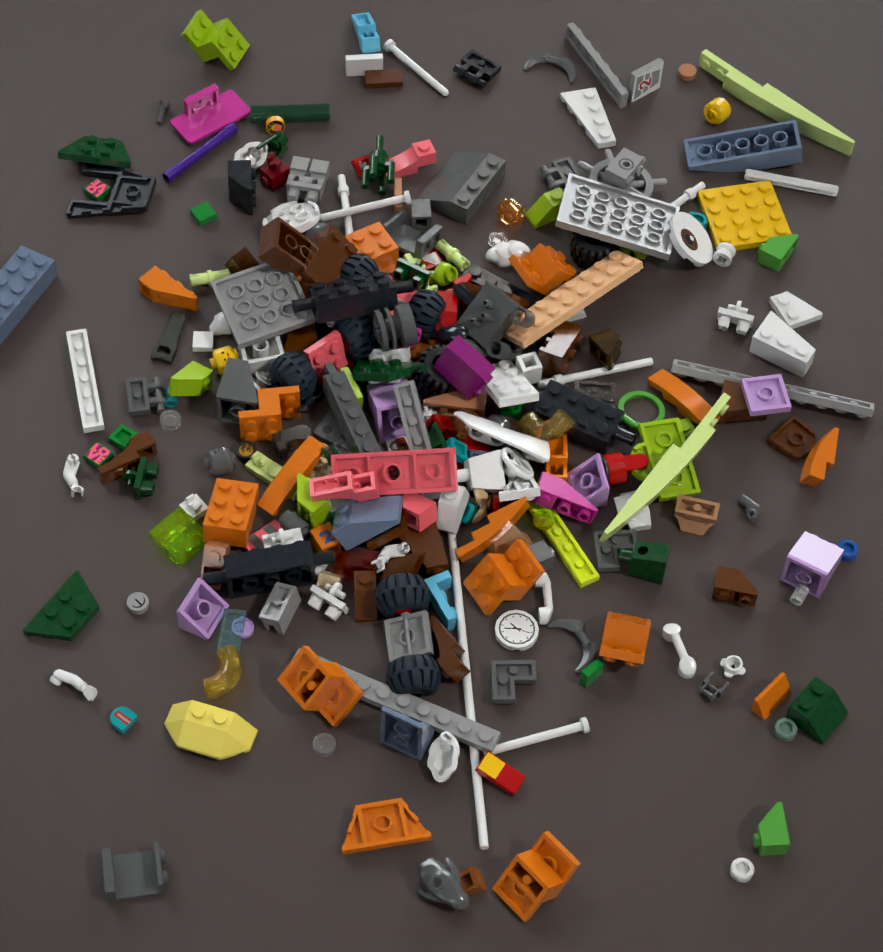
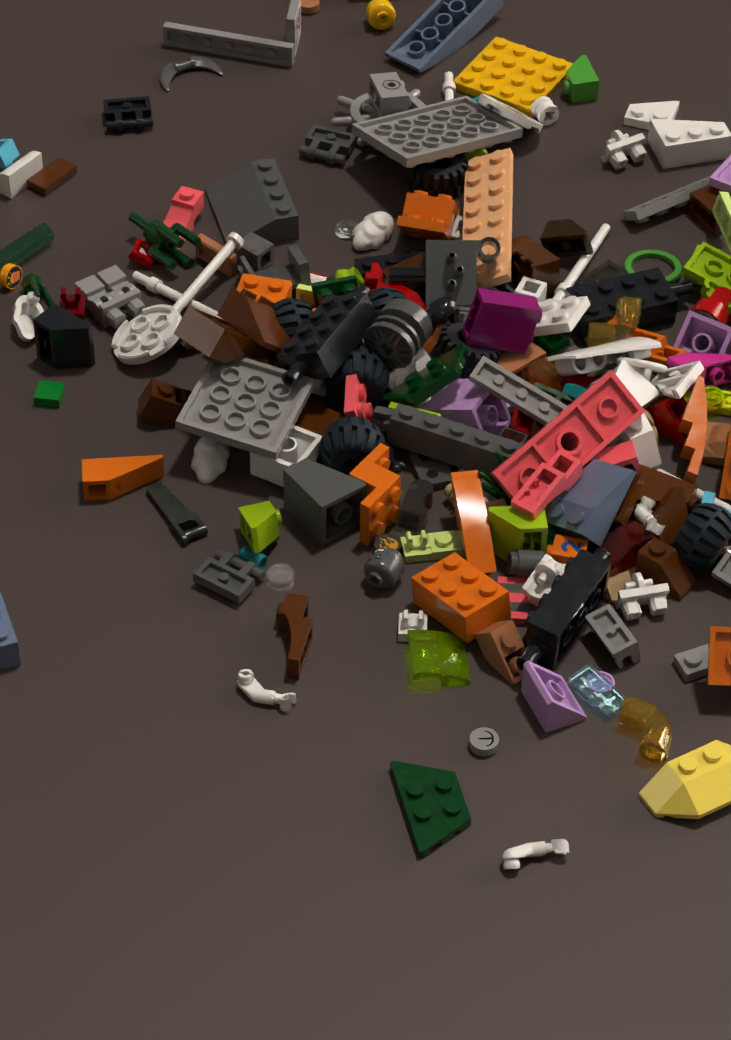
camera: 45 degrees left, 10 degrees down
white plate [66,329,105,433] -> none
tile [83,442,114,468] -> none
green tile [108,424,138,451] -> none
teal tile [110,707,138,735] -> none
dark green hips [122,456,159,500] -> none
yellowish green pin [189,269,230,287] -> none
white tile [192,331,214,352] -> none
yellow head [209,345,240,375] -> none
white bar [383,39,449,96] -> none
yellowish green pin [435,239,470,271] -> none
clear orange head [497,198,526,227] -> none
lime slope [525,187,564,229] -> none
white wing [560,87,616,149] -> none
orange slope [647,368,720,425] -> none
white axle [744,169,839,197] -> none

